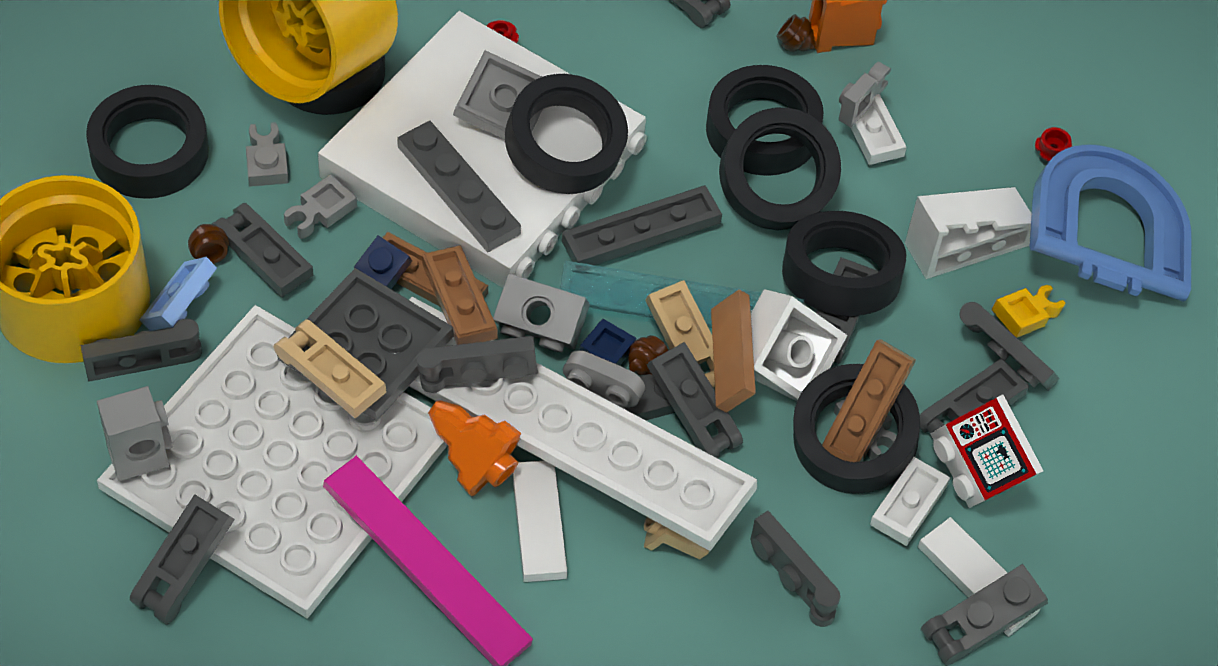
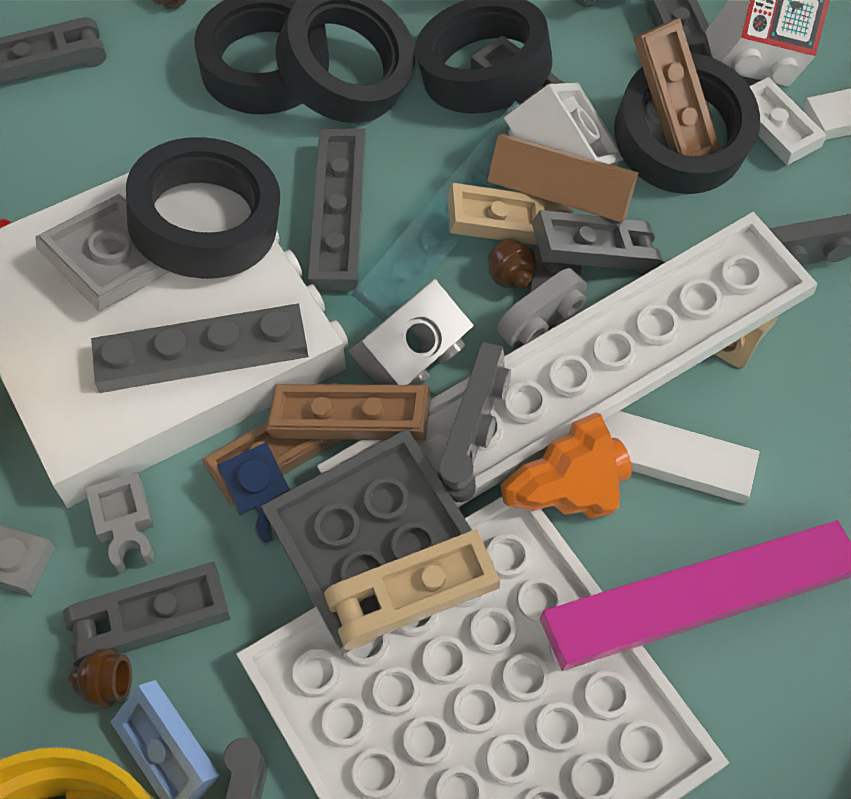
camera: 60 degrees left, 5 degrees up
dark blue plate [579,318,637,366] -> none

